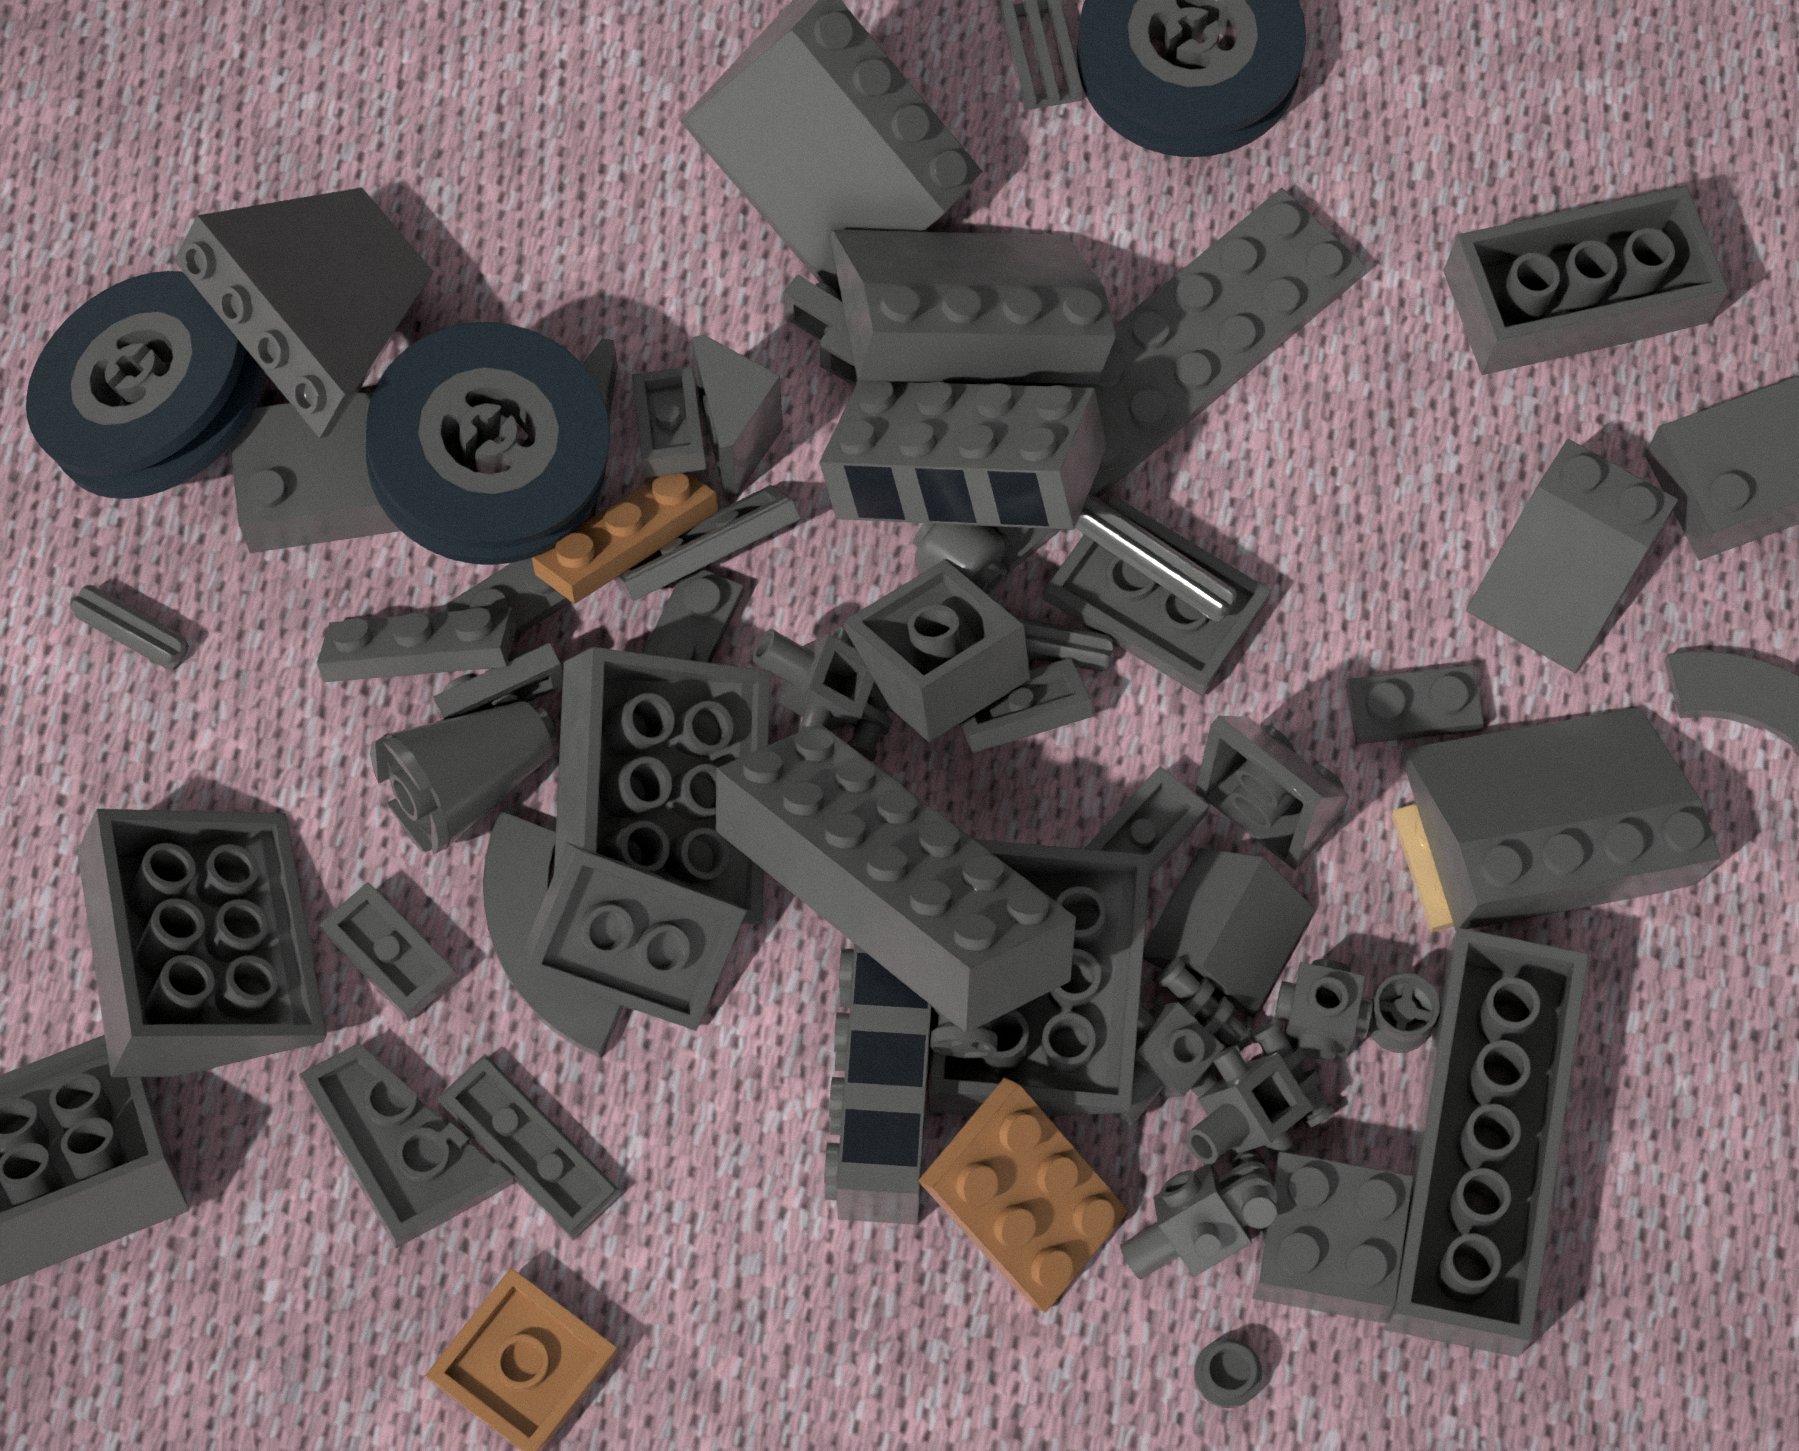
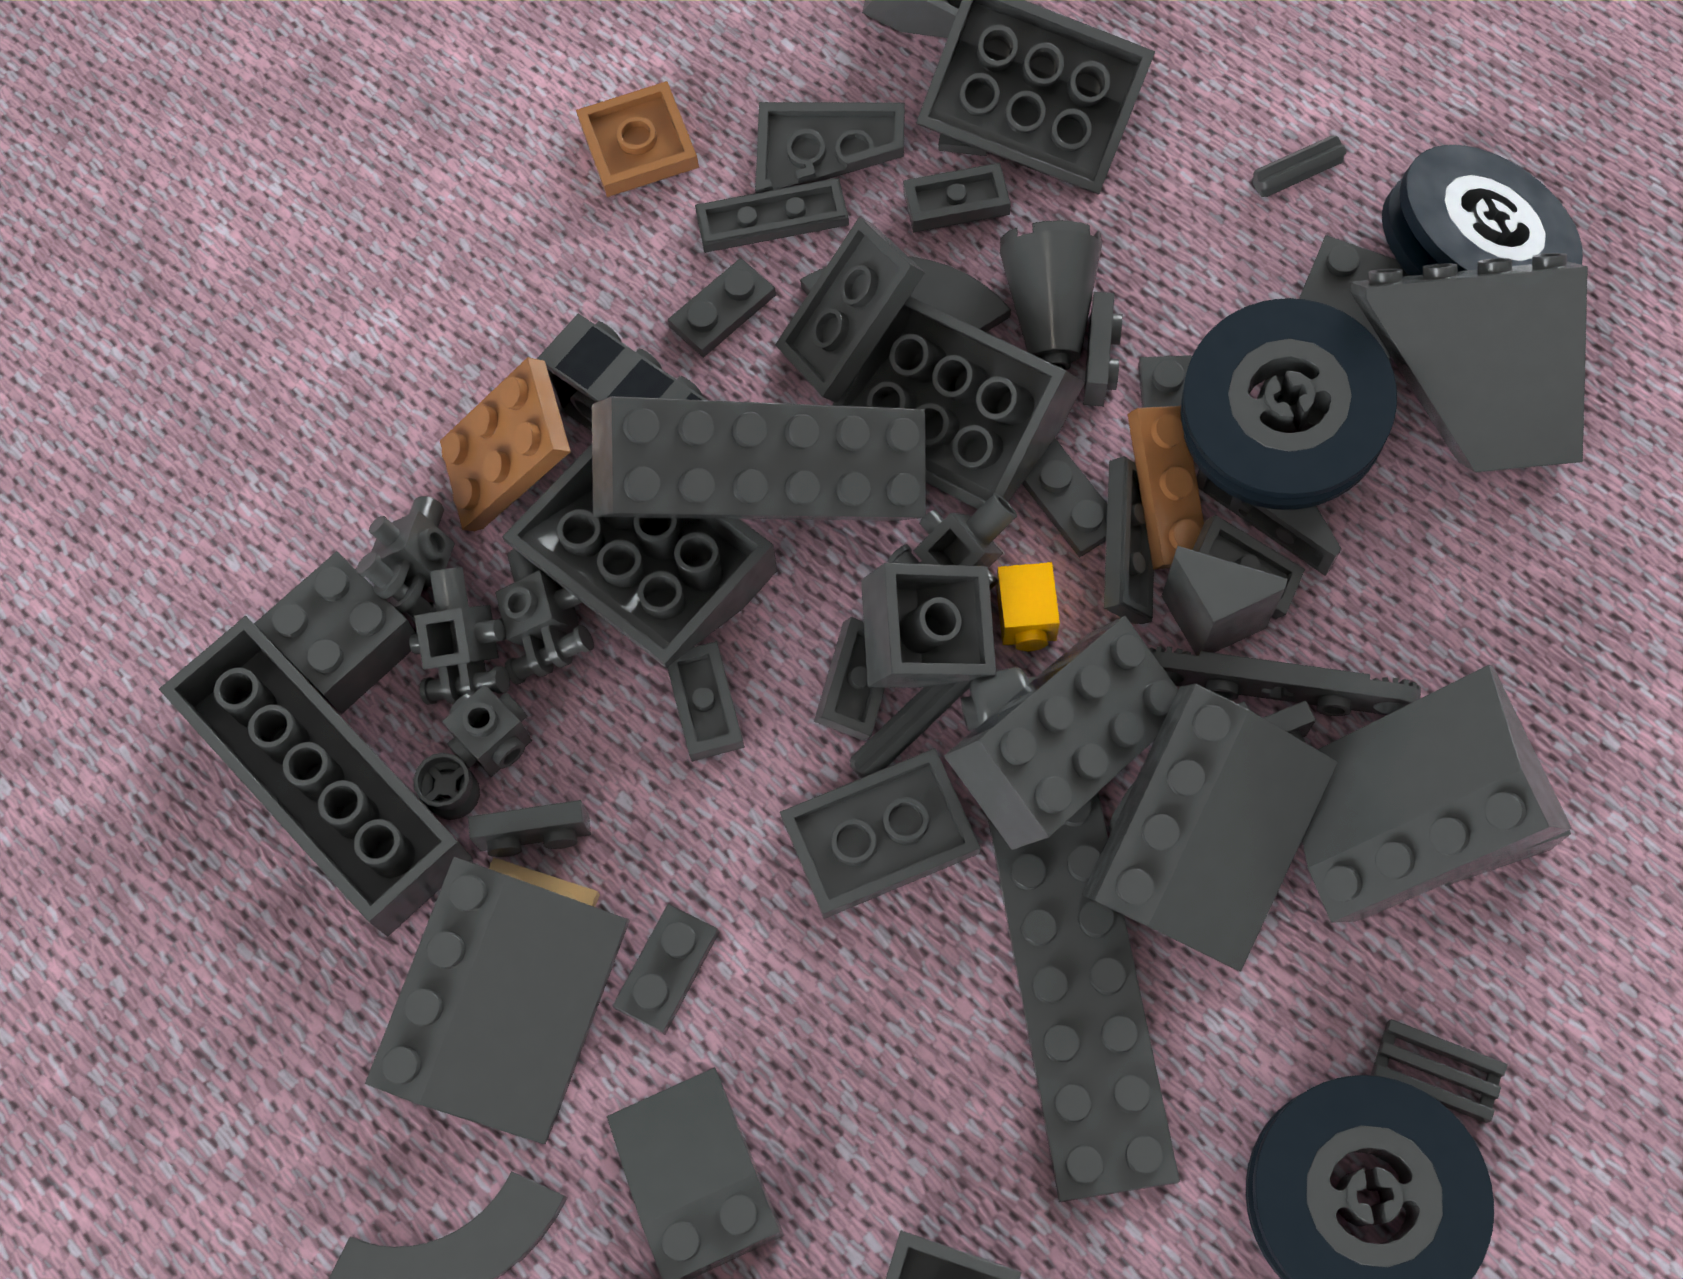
camera: 130 degrees right, 0 degrees up
dark grey plate [317,607,517,682] -> none
dark grey axle [1075,493,1237,622] -> none
dark grey slope [1143,848,1314,1018] -> none
dark grey plate [1194,1339,1262,1408] -> none
dark grey slope [1195,715,1349,870] -> none
none -> dark grey plate [468,800,591,857]
none -> dark grey plate [668,258,776,358]
none -> yellow brick [996,562,1060,651]
none -> dark grey piece [1149,646,1421,716]

